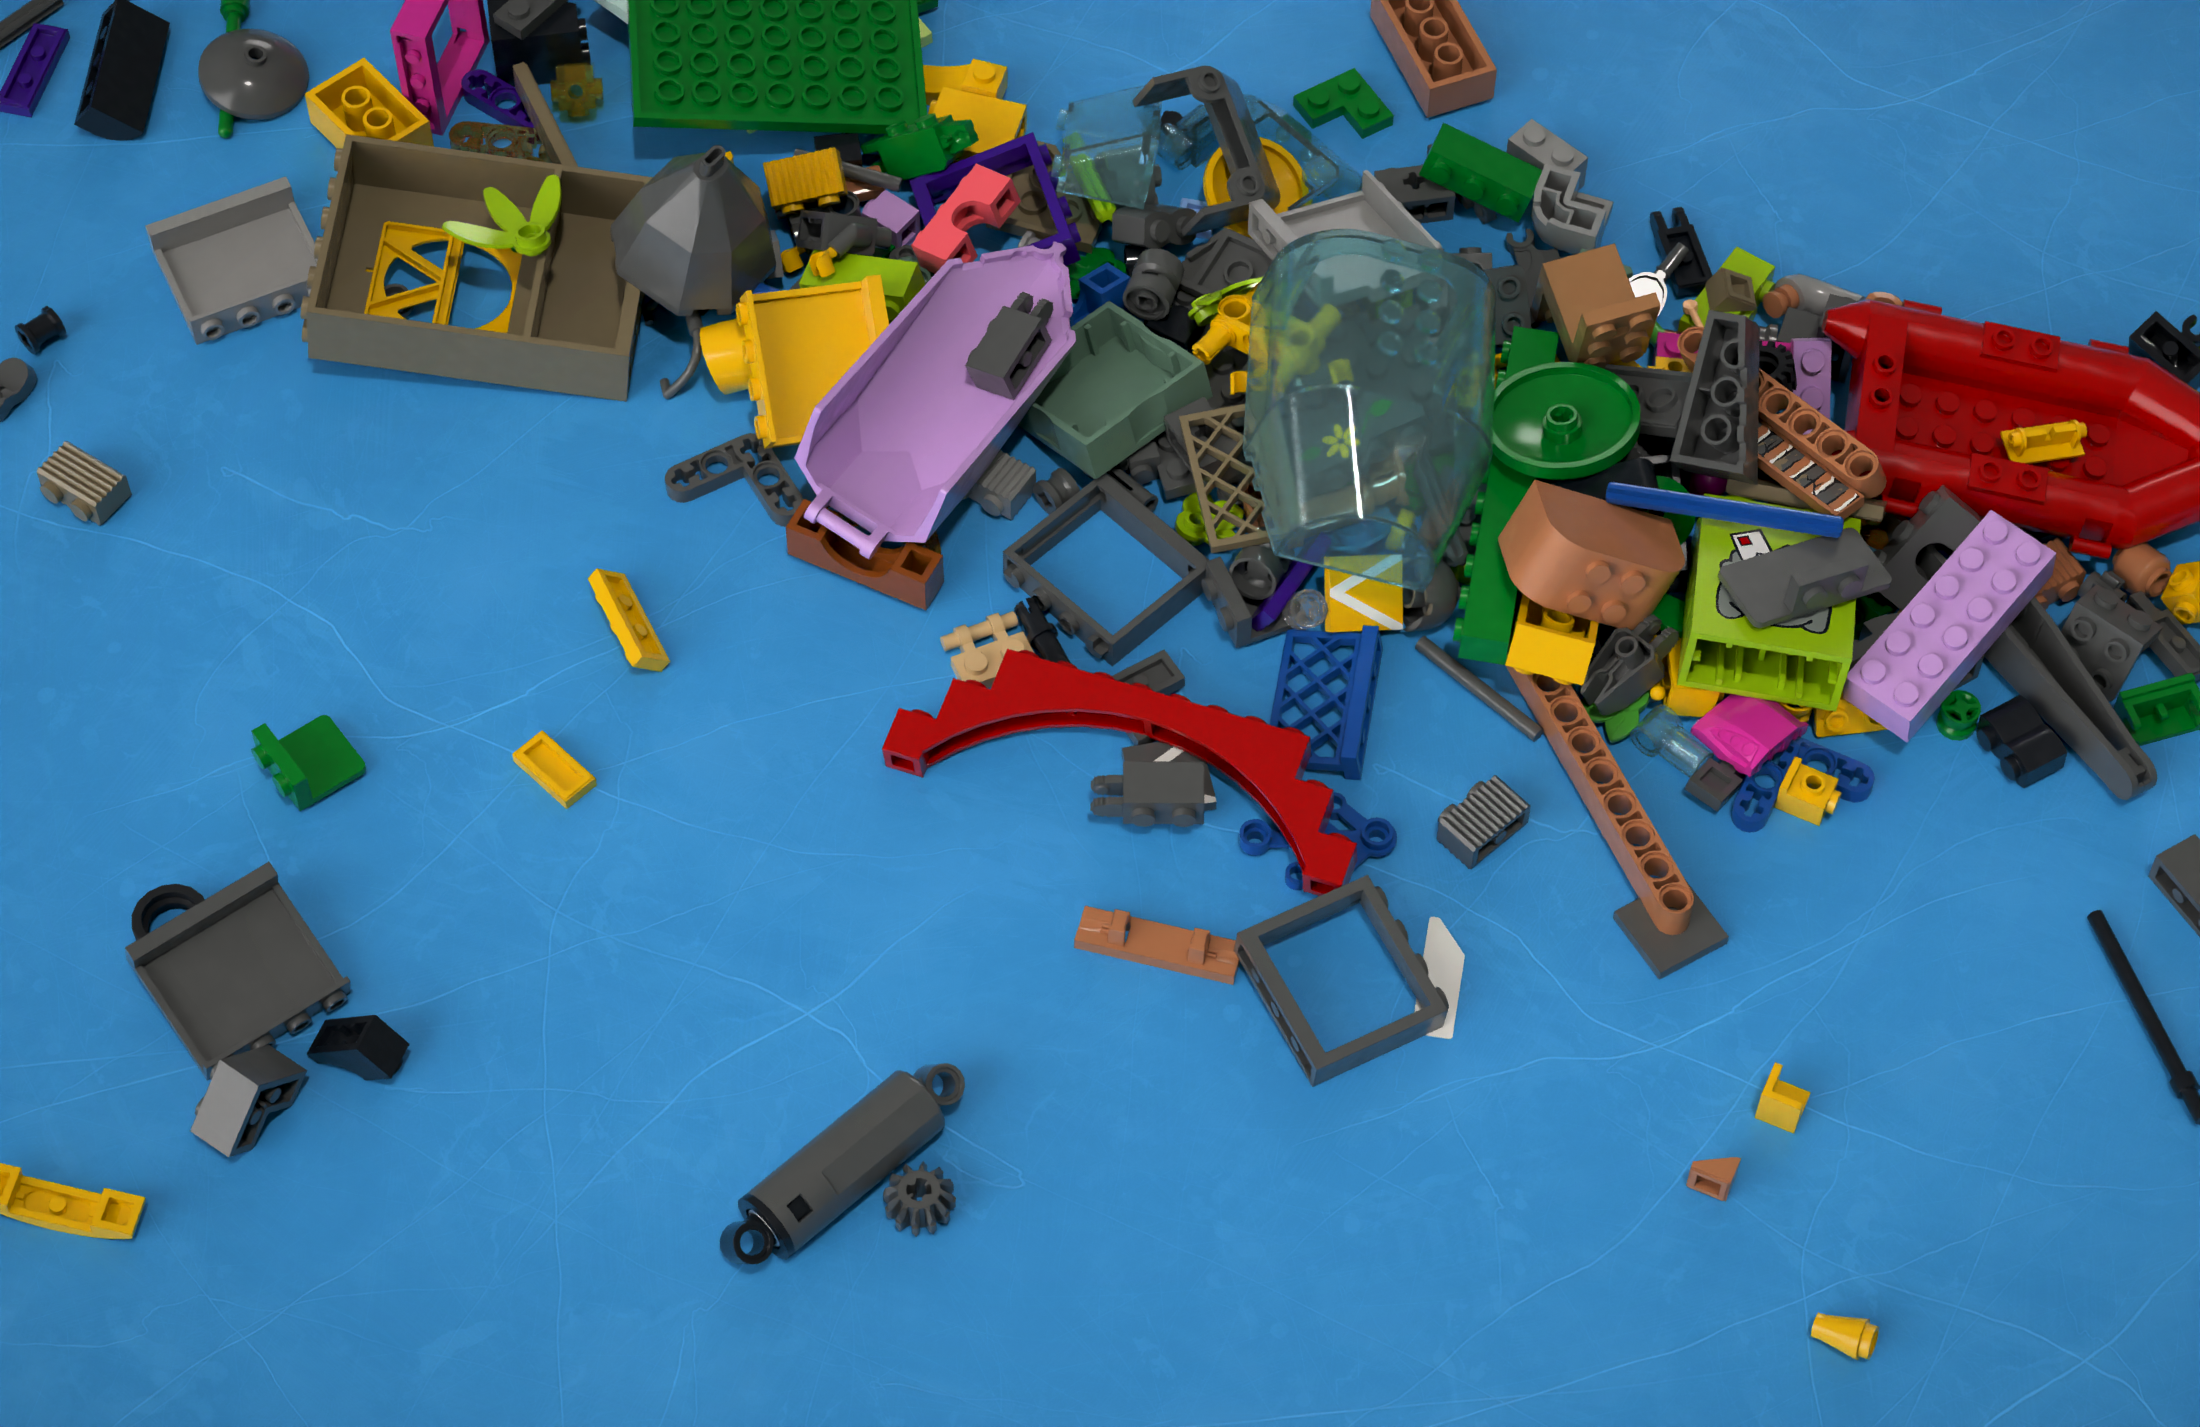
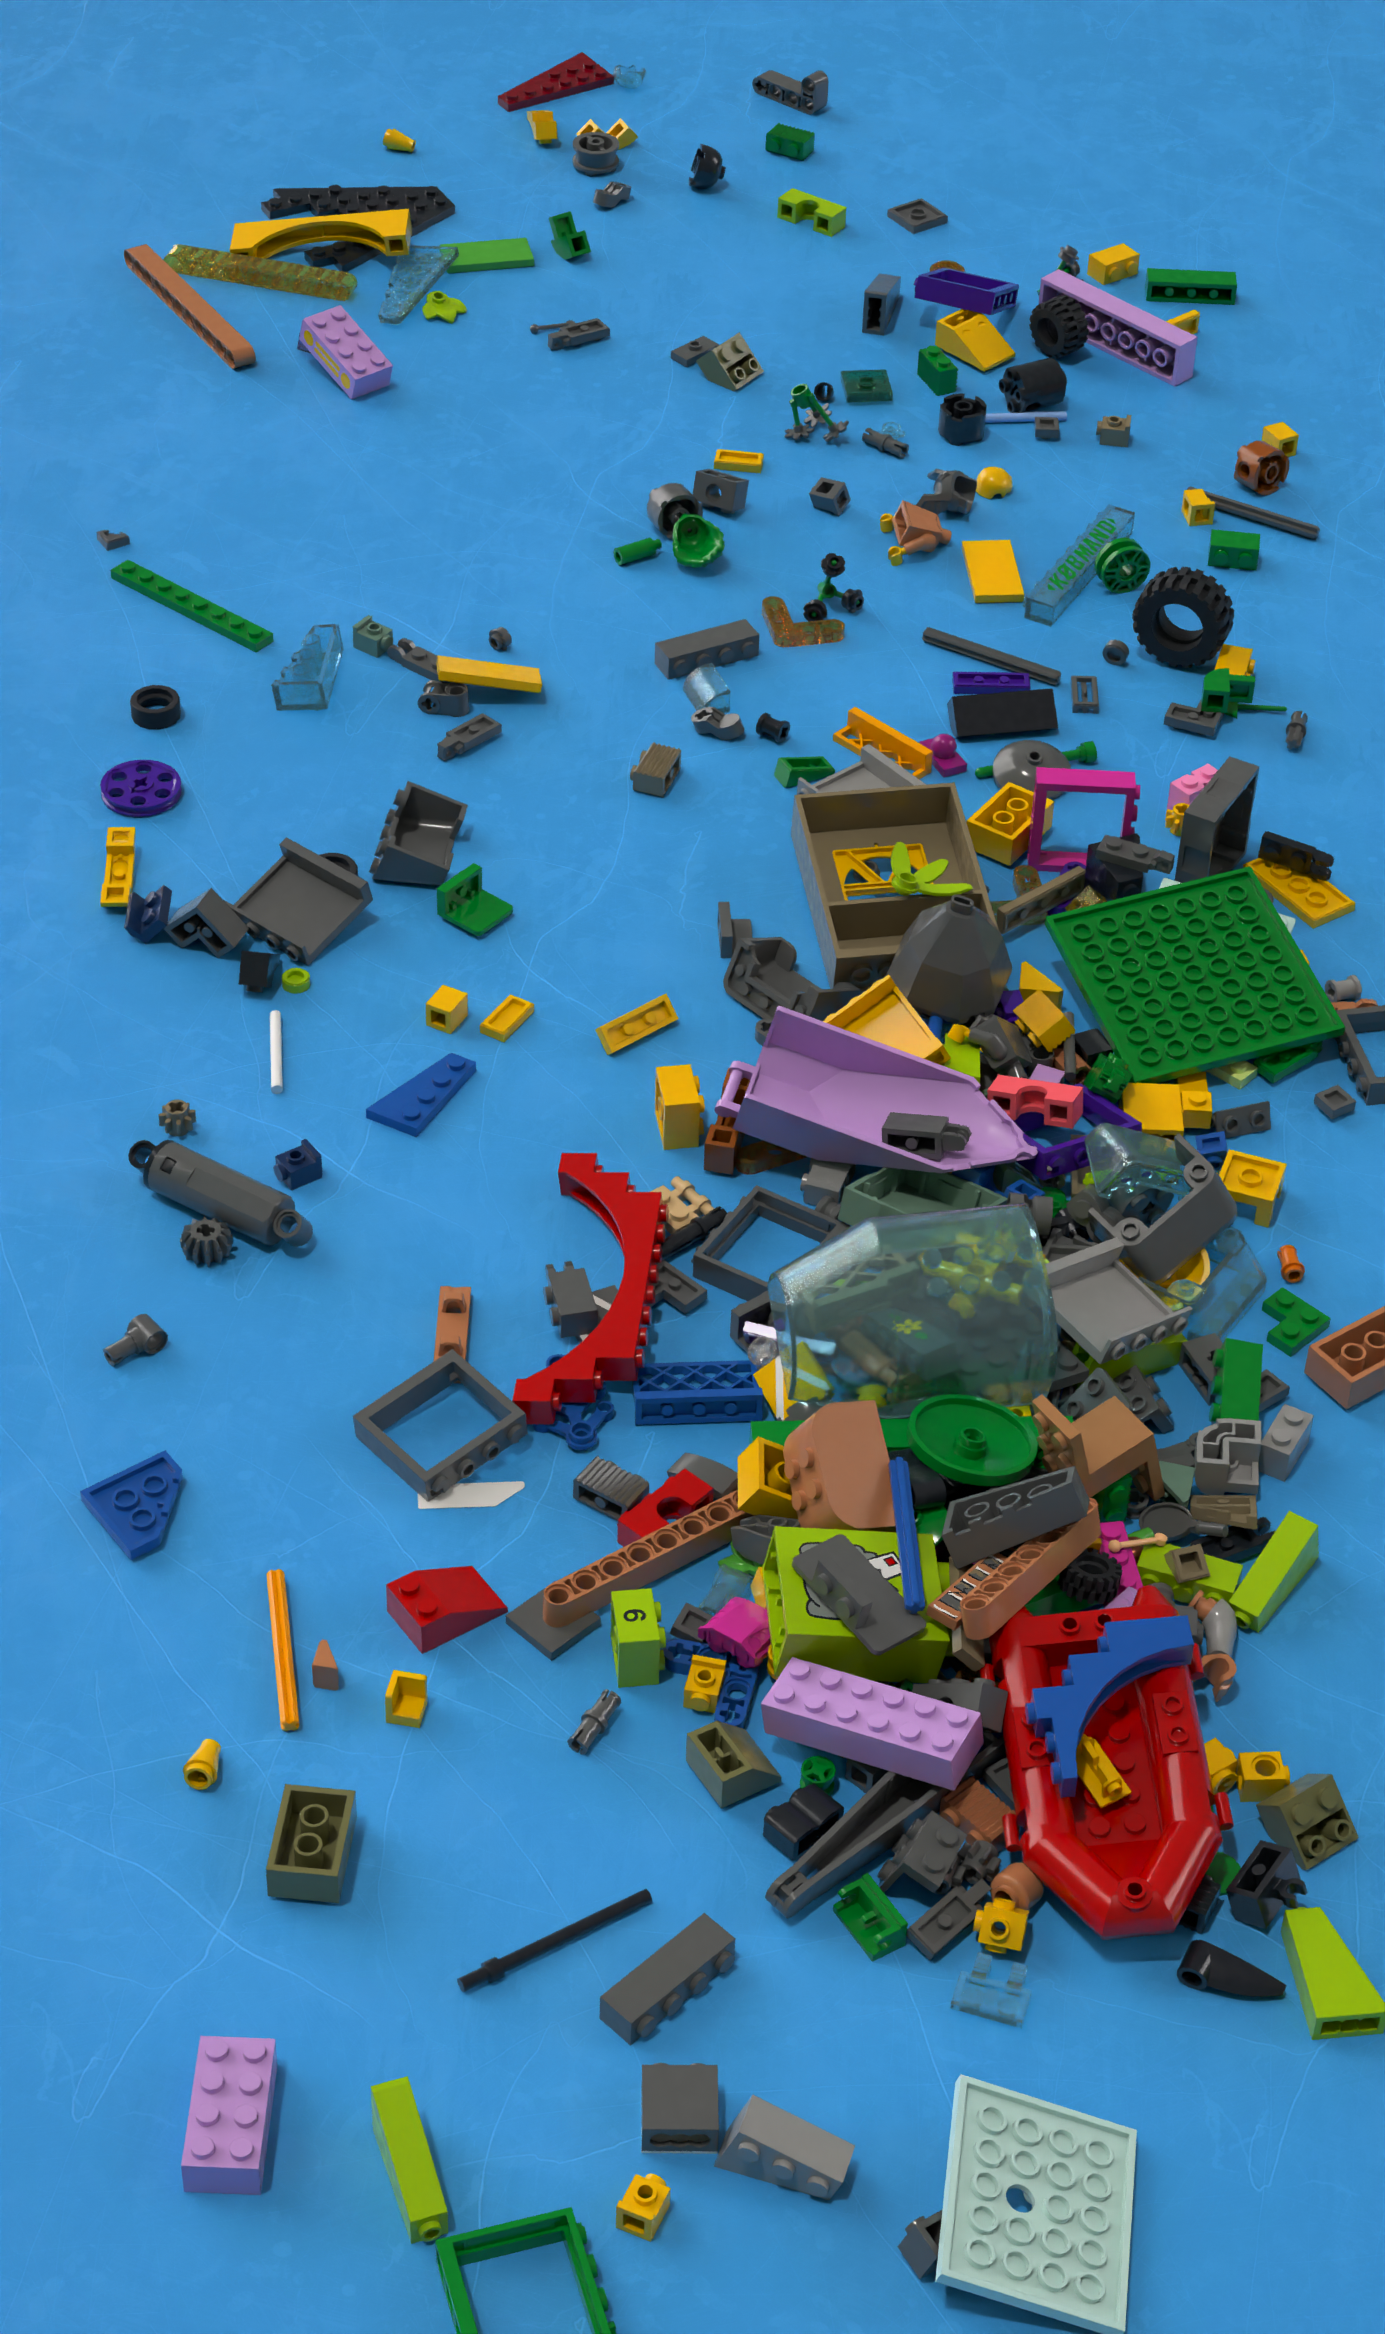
camera: 75 degrees right, 15 degrees down
none -> blue plate [80,1450,183,1560]
none -> dark grey pin [103,1314,168,1366]
none -> dark blue bracket [124,885,172,944]
none -> dark tan gear [158,1100,196,1136]
none -> light orange axle [266,1569,299,1732]
none -> olive brick [266,1784,357,1903]
none -> white bar [270,1010,283,1094]
none -> dark blue brick [273,1139,322,1191]
none -> lime tile [282,968,310,994]
none -> blue wing [366,1053,476,1137]
none -> dark grey windscreen [369,781,468,886]
none -> red slope [386,1566,508,1654]
none -> yellow brick [425,985,468,1034]
none -> dark grey pin [568,1689,621,1754]
none -> lime brick [610,1588,666,1688]
none -> red arch [617,1468,714,1547]
none -> yellow brick [655,1064,705,1150]
none -> dark grey slope [667,1453,738,1499]
none -> olive slope [686,1721,781,1809]
none -> dark grey panel [717,902,752,958]
none -> dark grey windscreen [723,937,861,1021]
none -> green slope [774,756,835,787]
none -> light orange fence [833,707,933,779]
none -> magenta tile [919,734,967,778]
none -> blue arch [1025,1615,1194,1798]
none -> dark tan wing [1190,1495,1257,1529]
none -> blue bracket [1195,1131,1228,1170]
none -> dark grey hinge [1210,1101,1271,1138]
none -> yellow panel [1219,1149,1287,1228]
none -> lime slope [1228,1511,1319,1632]
none -> yellow brick [1235,1751,1290,1802]
none -> olive slope [1256,1774,1359,1870]
none -> orange pin [1277,1245,1305,1283]

